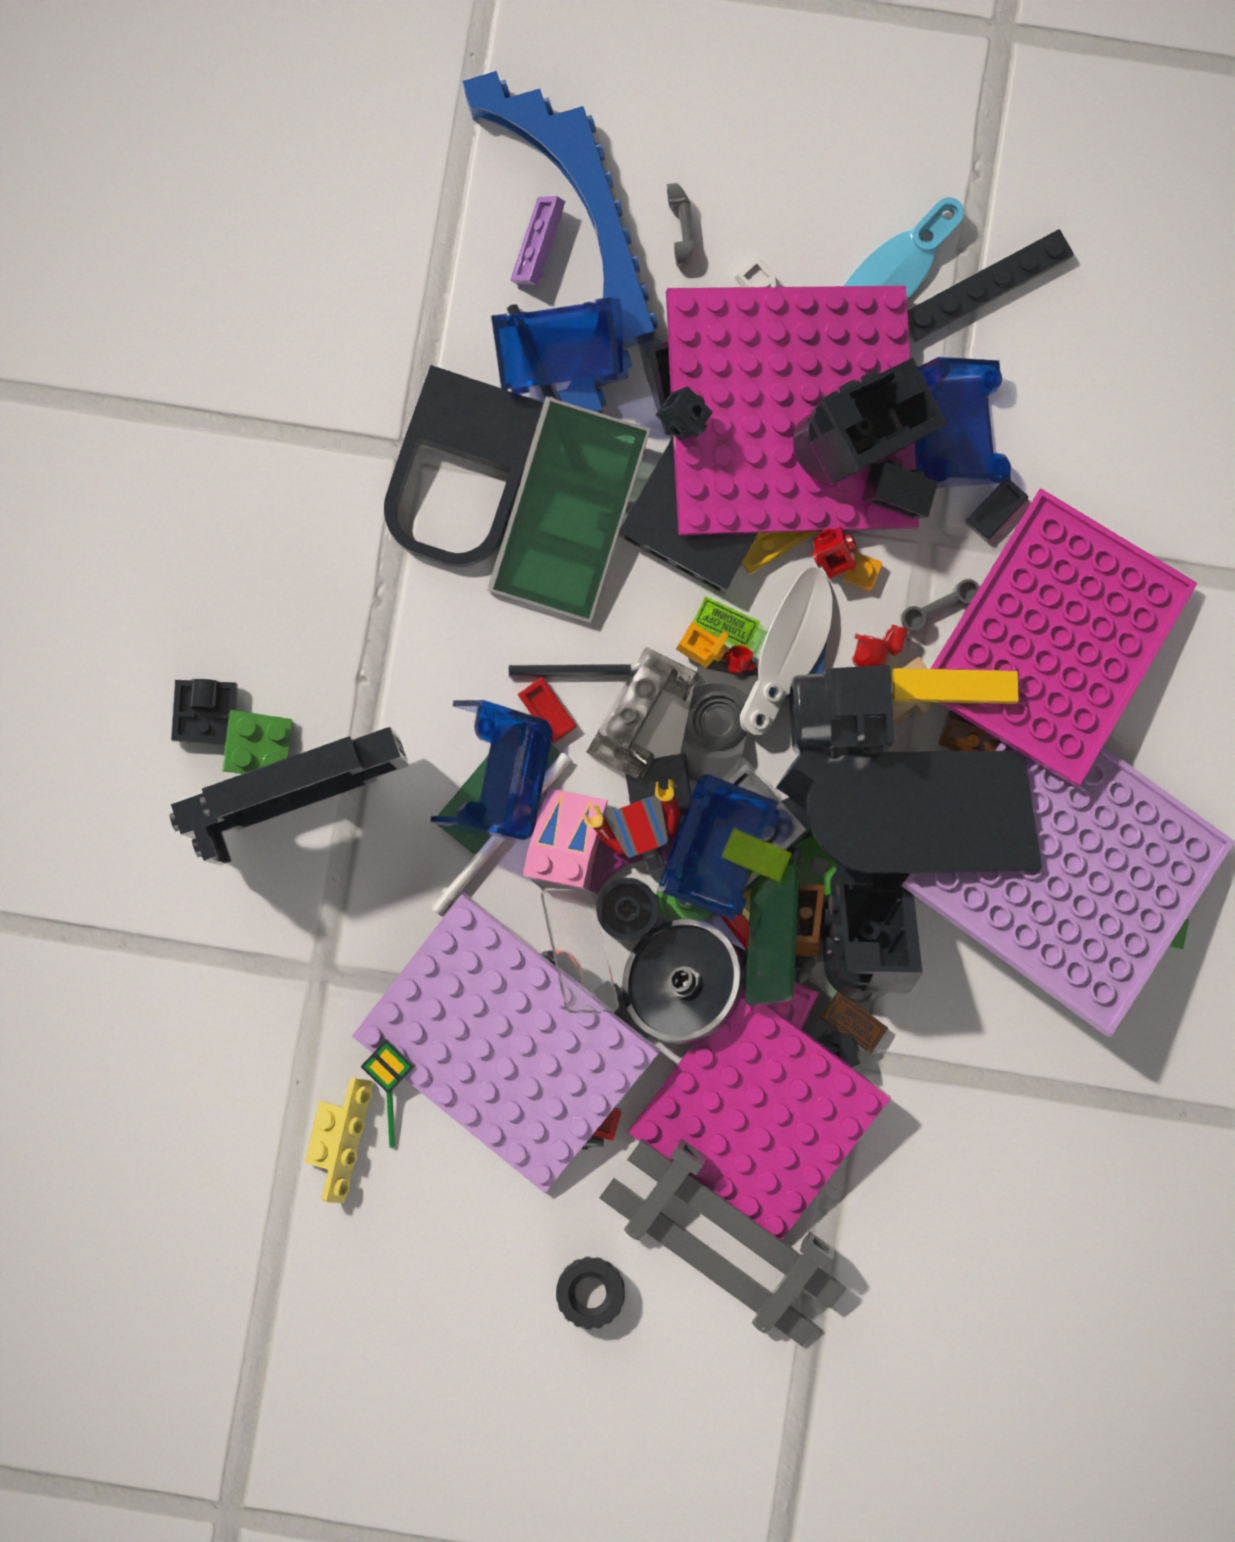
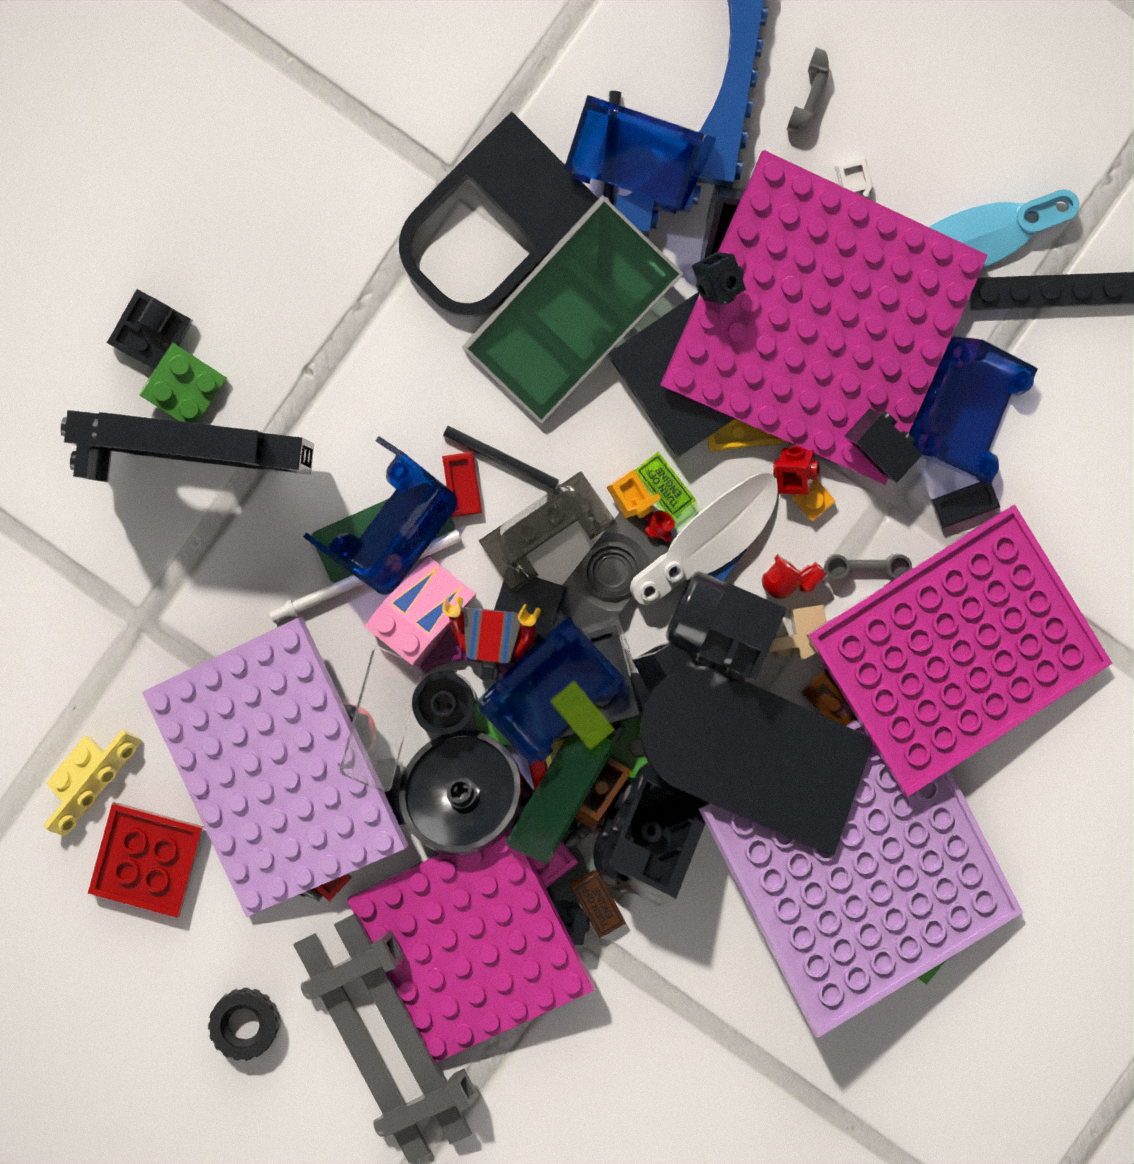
camera: 25 degrees right, 5 degrees up
piece [360,1039,415,1148] -> none
medium lavender plate [510,196,566,285] -> none
black brick [793,358,947,485] -> none
yellow tile [892,668,1018,704] -> none
none -> red plate [87,802,204,918]

